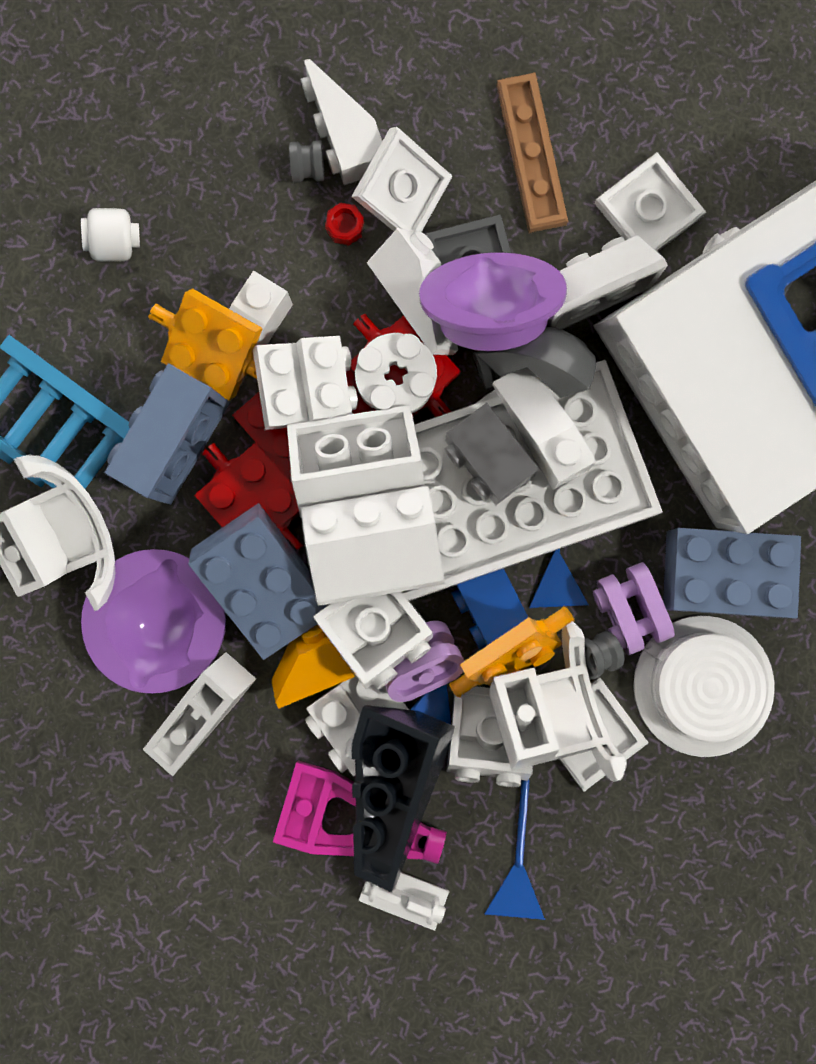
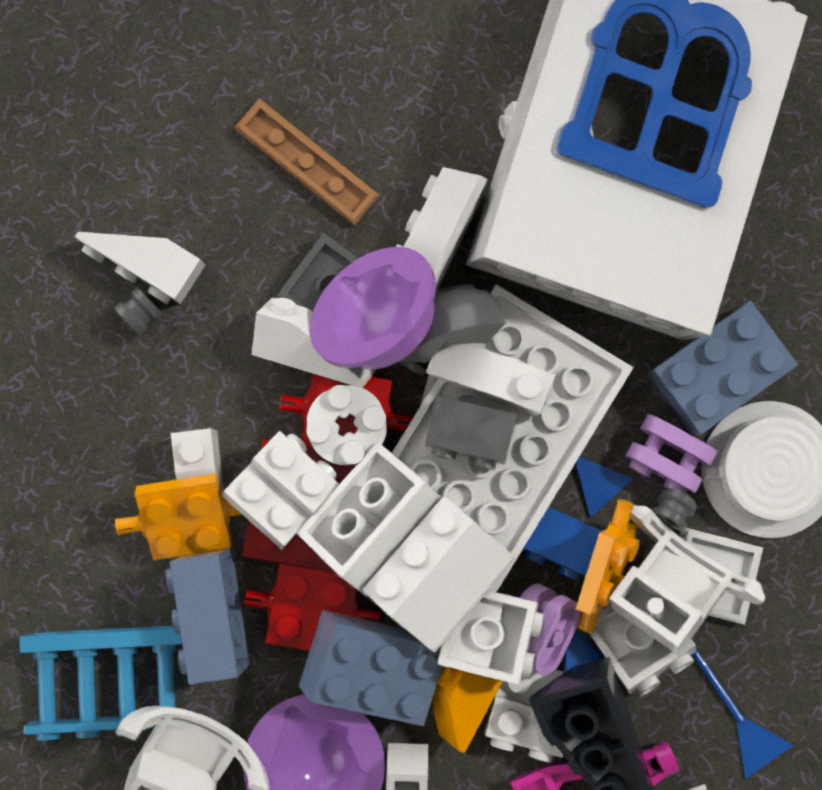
camera: 40 degrees left, 0 degrees up
white head [81,208,140,261] -> none
red tile [325,203,364,245] -> none
white tile [351,127,452,232] -> none
white tile [595,152,706,252] -> none

